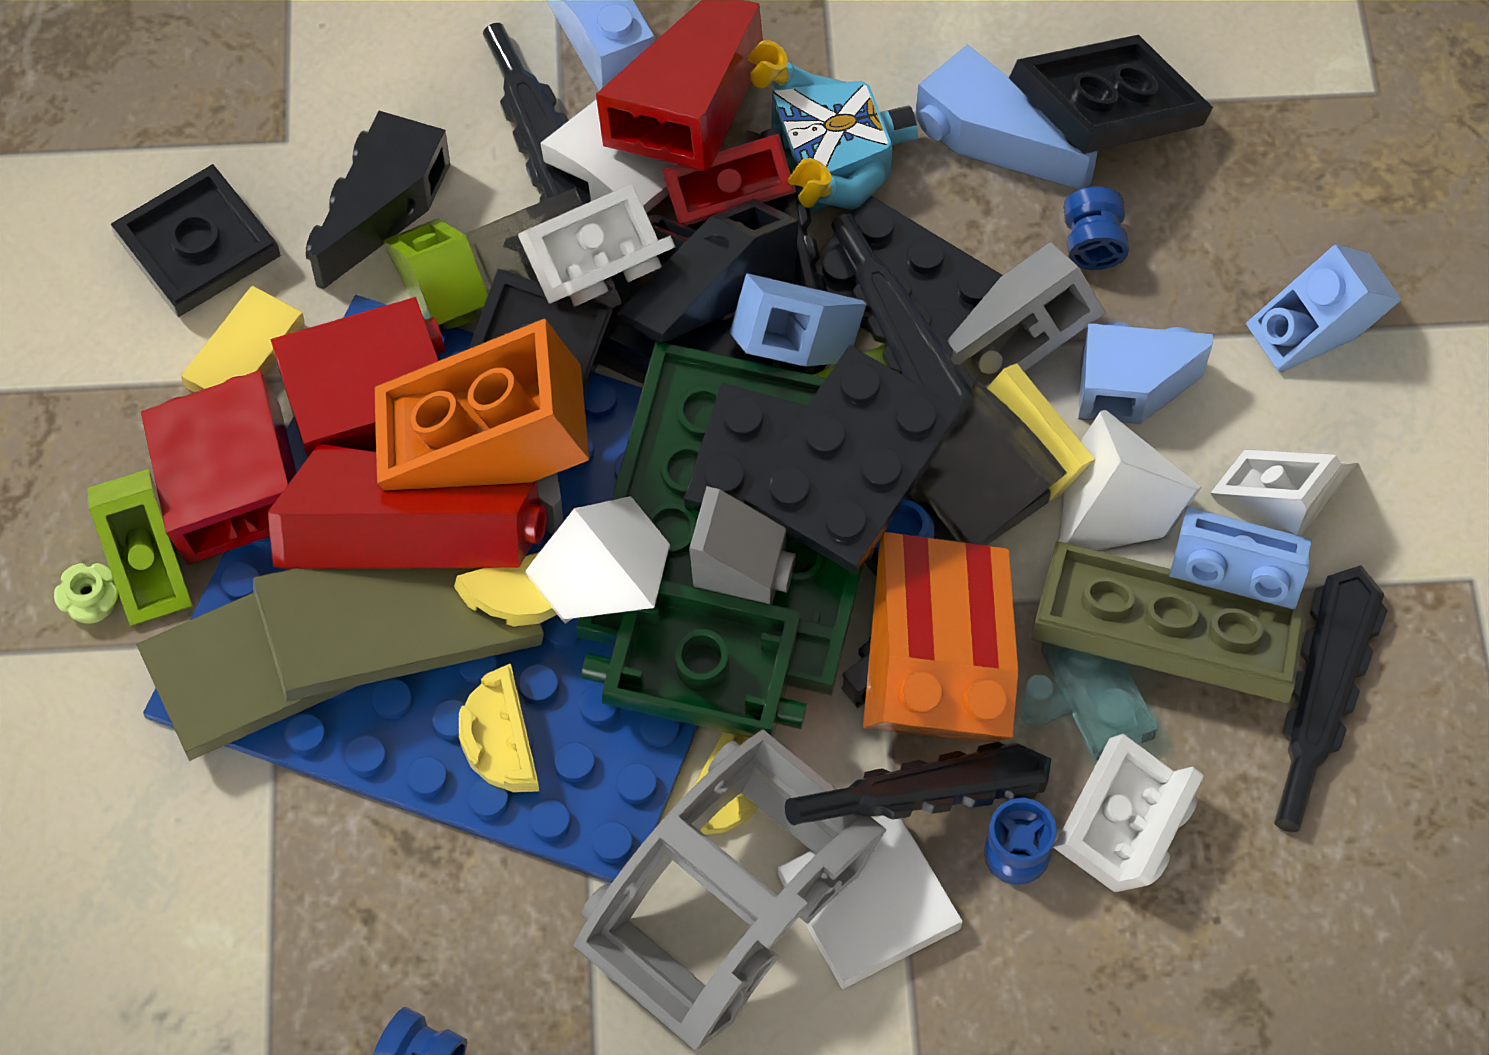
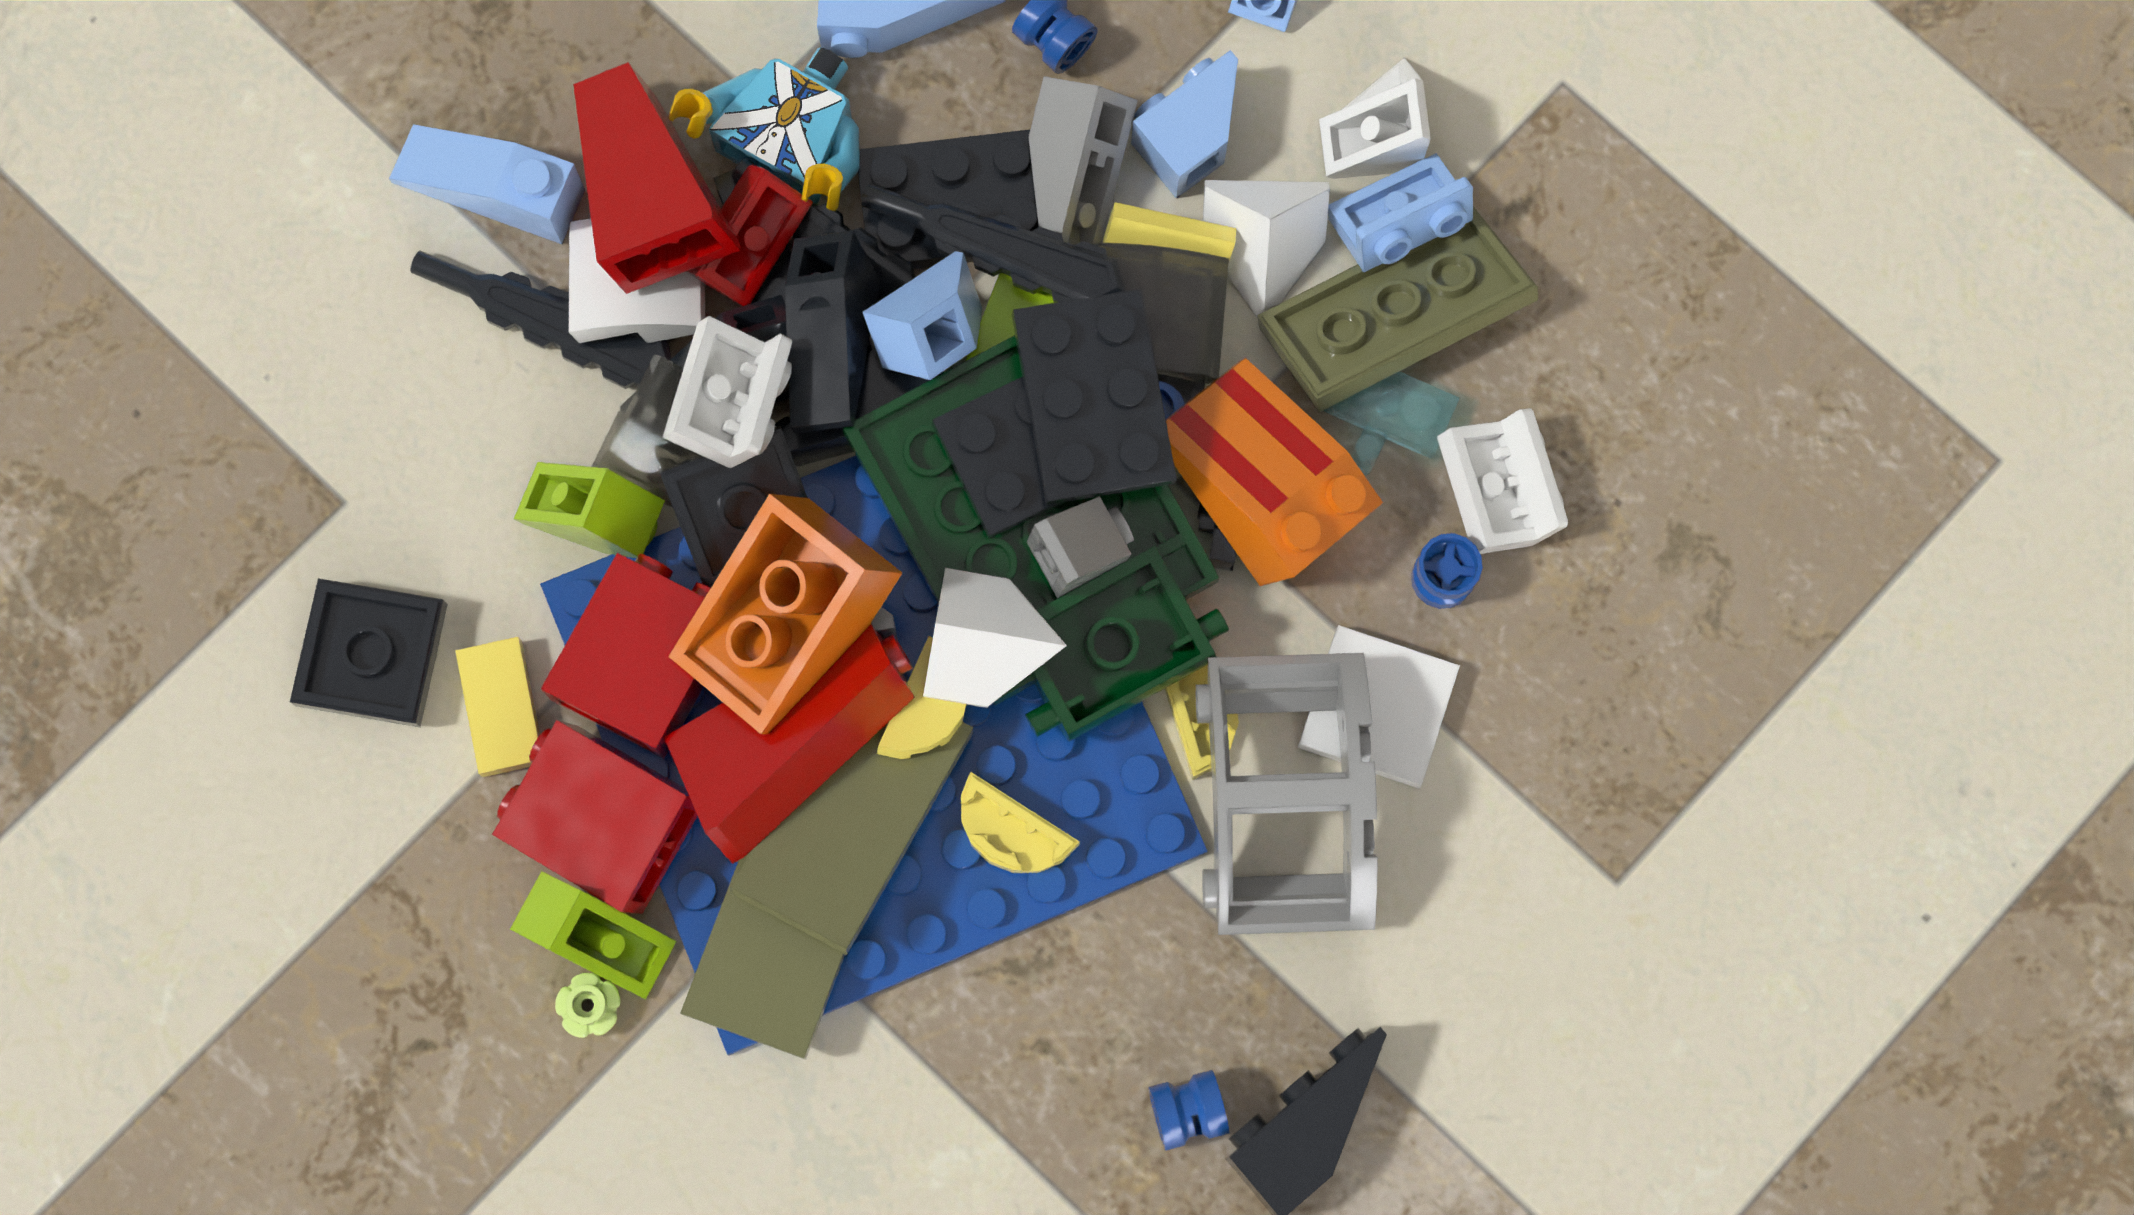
camera: 45 degrees left, 15 degrees up
black slope [305,110,451,289] -> none
black sword [784,741,1052,826] -> none
black sword [1274,565,1388,832] -> none

